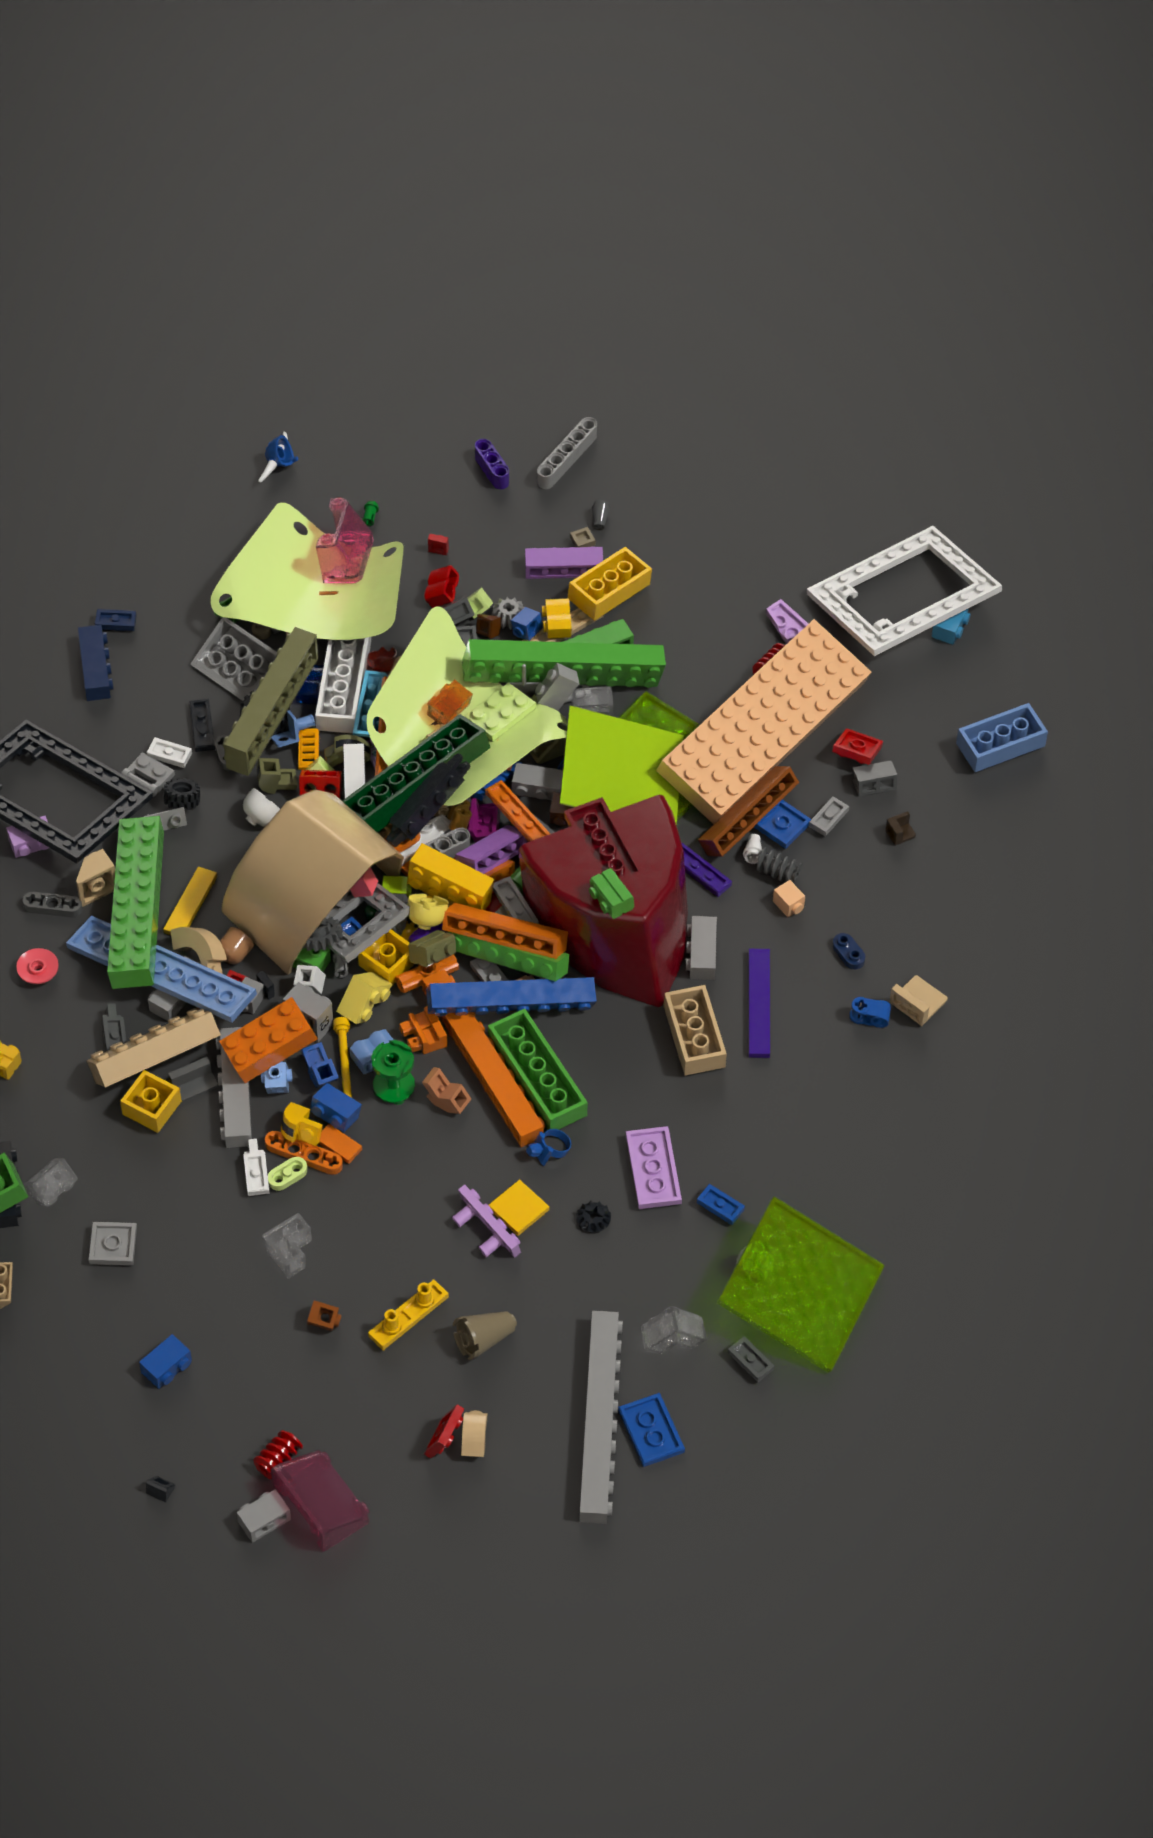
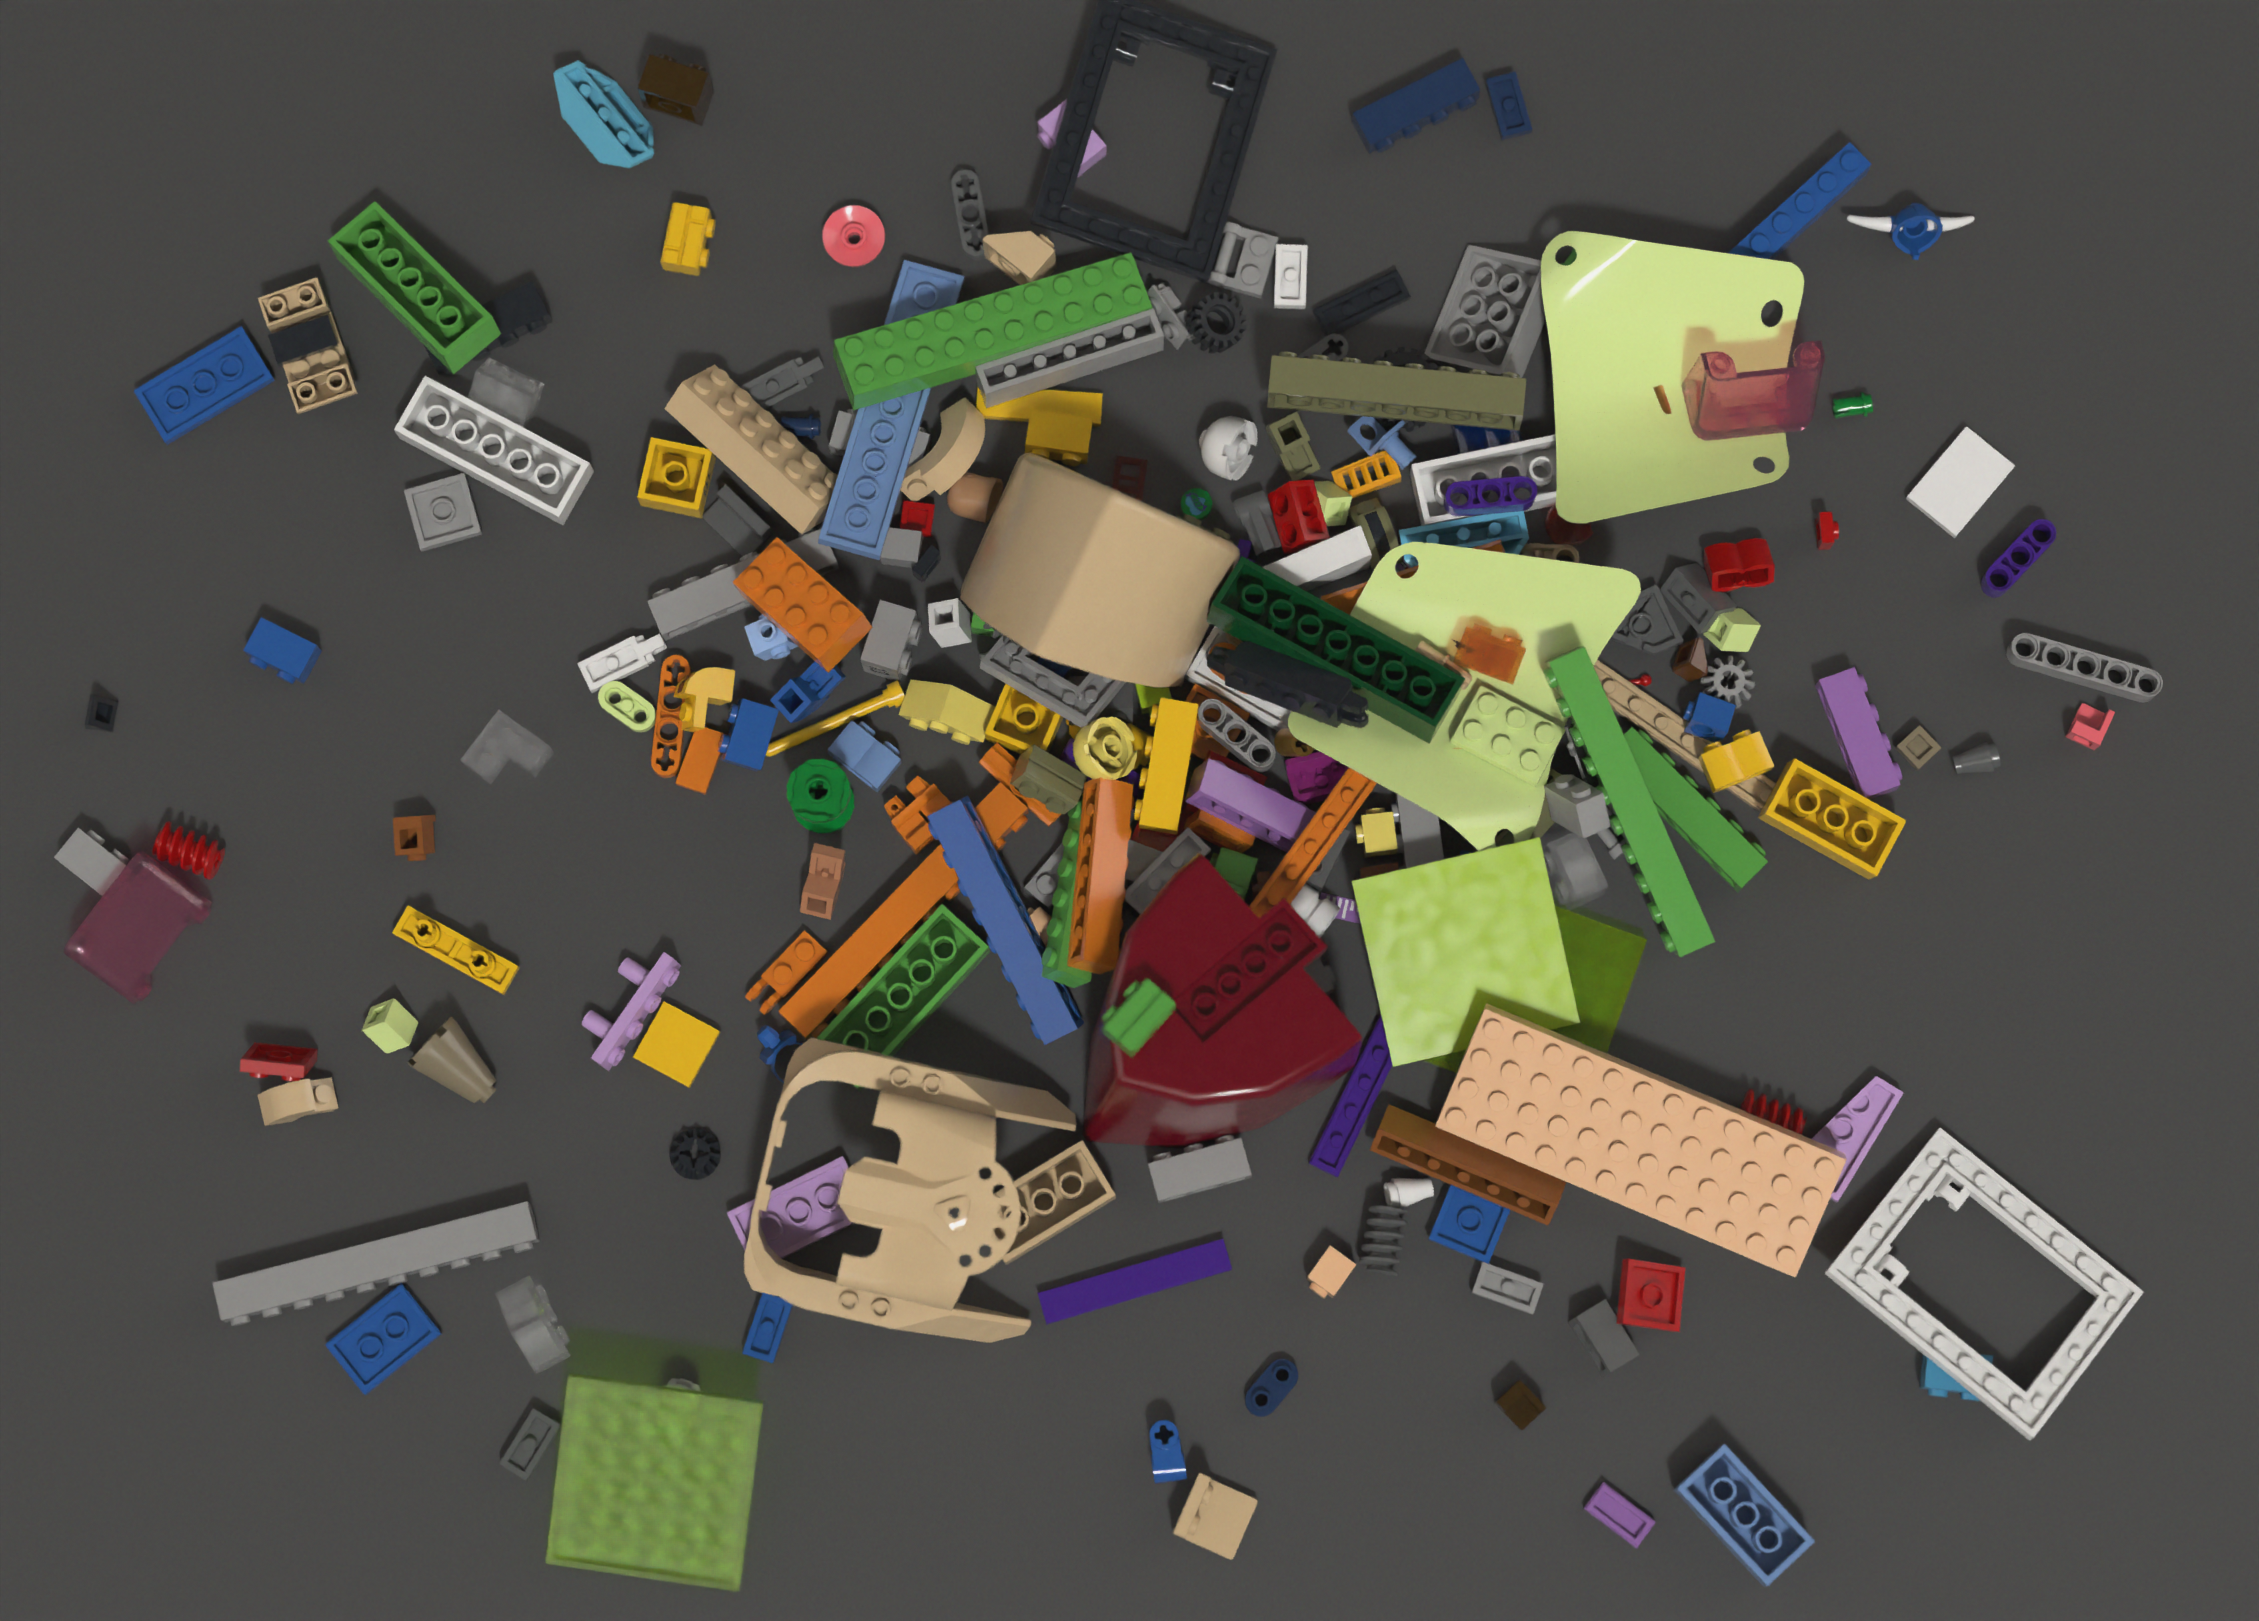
camera: 75 degrees right, 25 degrees up
none -> yellowish green panel [362,998,418,1053]
none -> white brick [394,376,594,525]
none -> tan piece [744,1037,1076,1343]
none -> orange hinge [745,930,828,1015]
none -> dark blue pin [781,414,821,439]
none -> light grey brick [975,308,1164,408]
none -> yellow brick [1025,409,1093,466]
none -> light yellow brick [1355,808,1398,858]
none -> dark purple beam [1444,476,1537,517]
none -> medium lavender tile [1583,1482,1656,1548]
none -> blue brick [1728,142,1871,260]
none -> white tile [1906,426,2015,538]
none -> coral panel [2066,703,2115,750]

